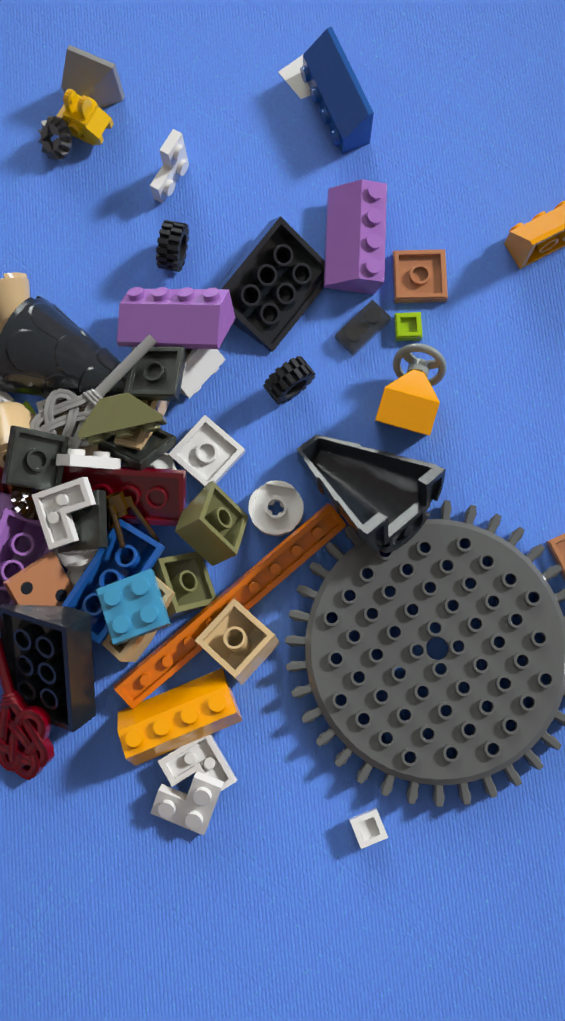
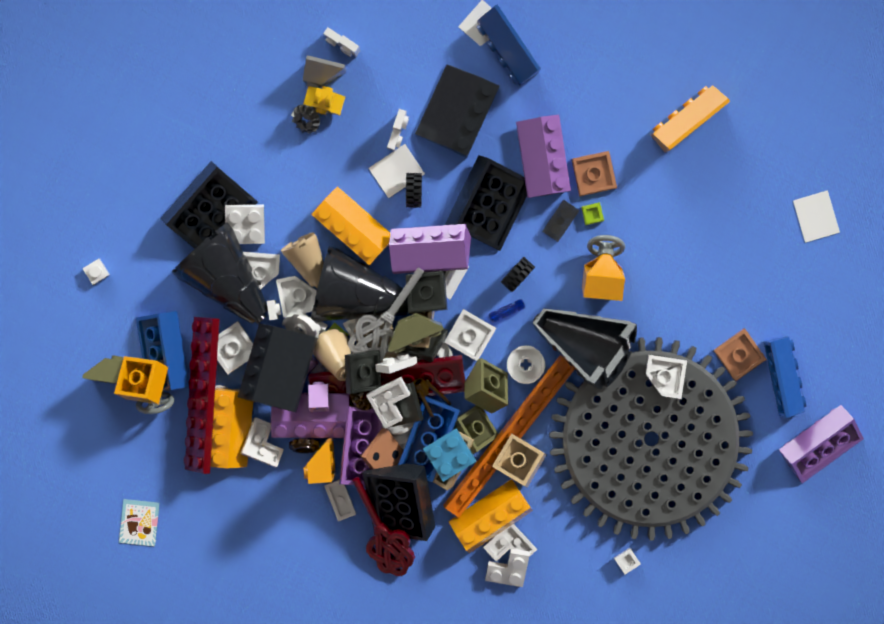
camera: 10 degrees left, 10 degrees up
none -> light orange slope [311,187,390,265]
none -> white plate [323,27,360,57]
none -> white sticker [369,144,425,198]
none -> black slope [415,64,499,158]
none -> clear blue axle [489,299,525,323]
none -> white plate [645,355,687,399]

